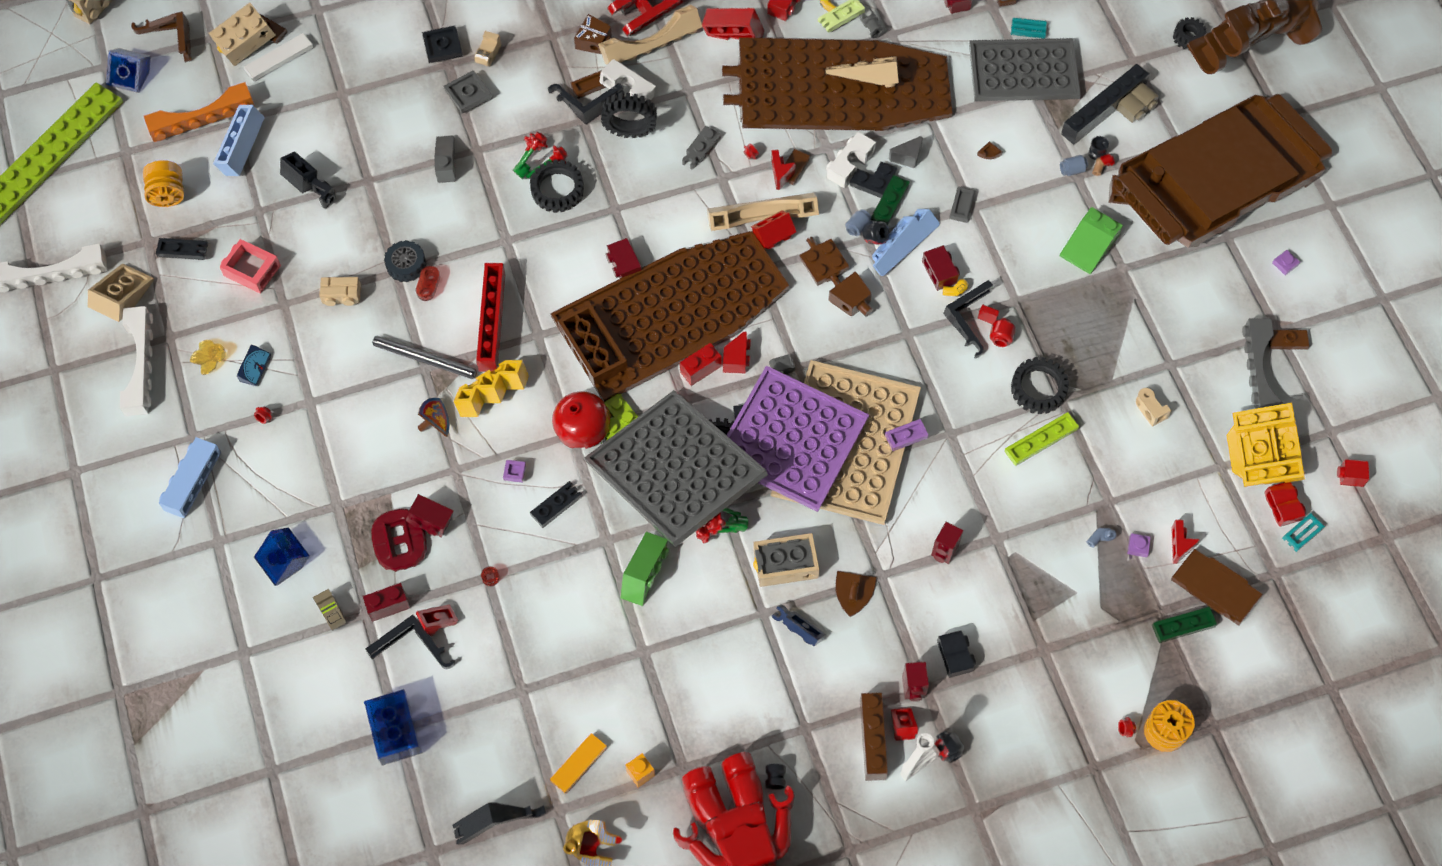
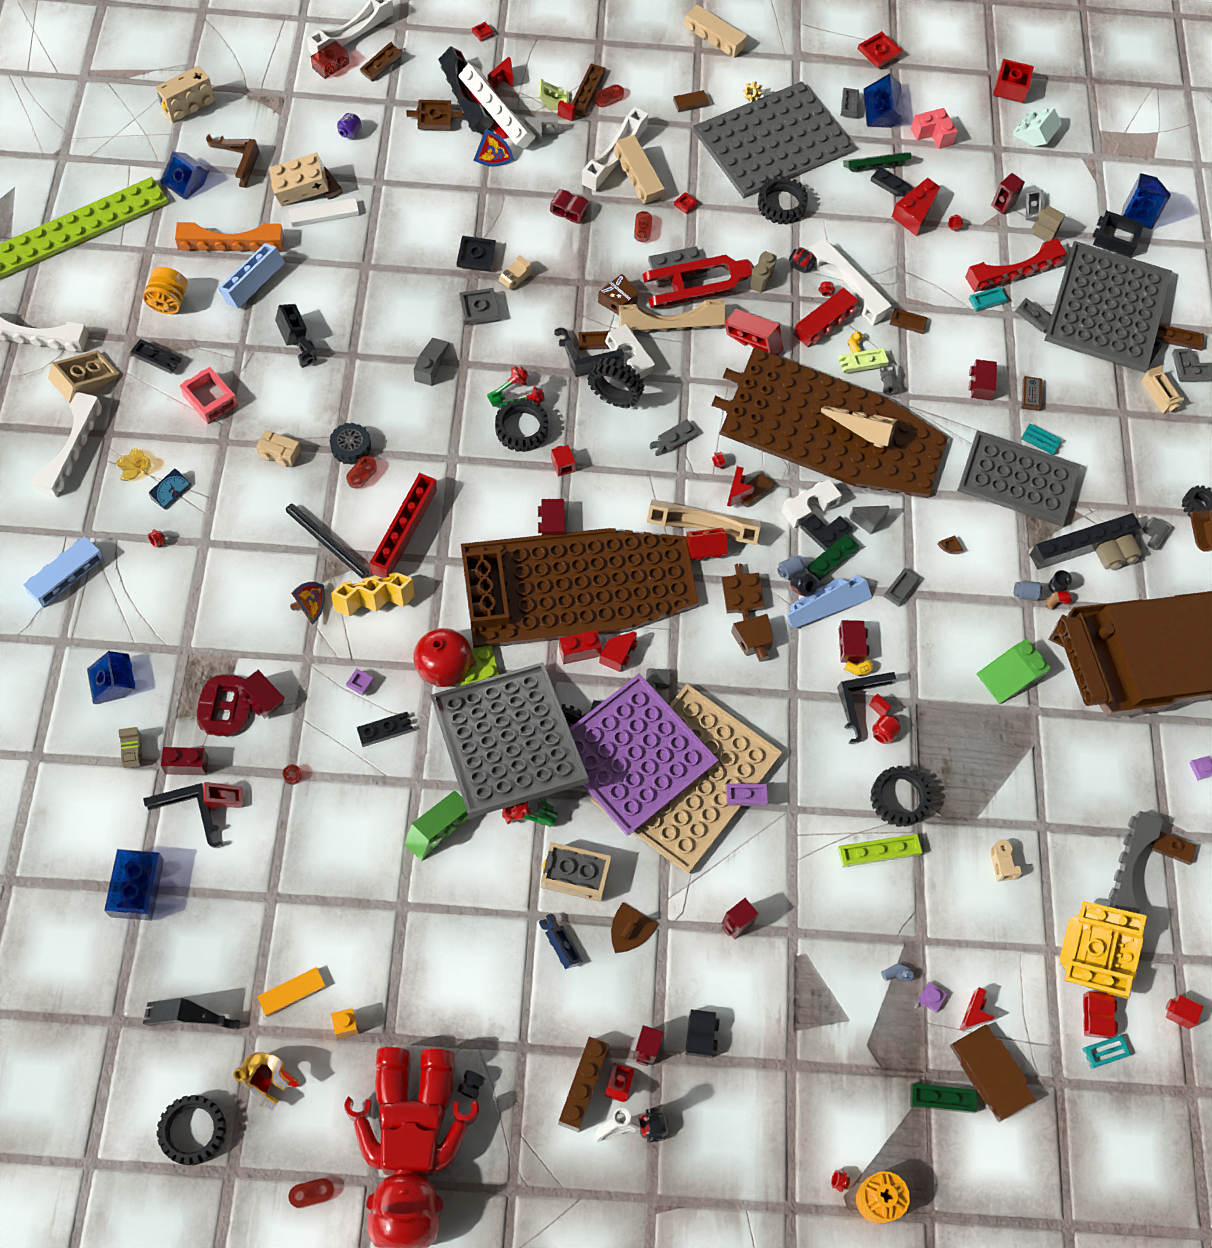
camera: 15 degrees right, 0 degrees up
none -> red brick [551,445,576,477]
none -> dark grey piece [1142,517,1170,550]

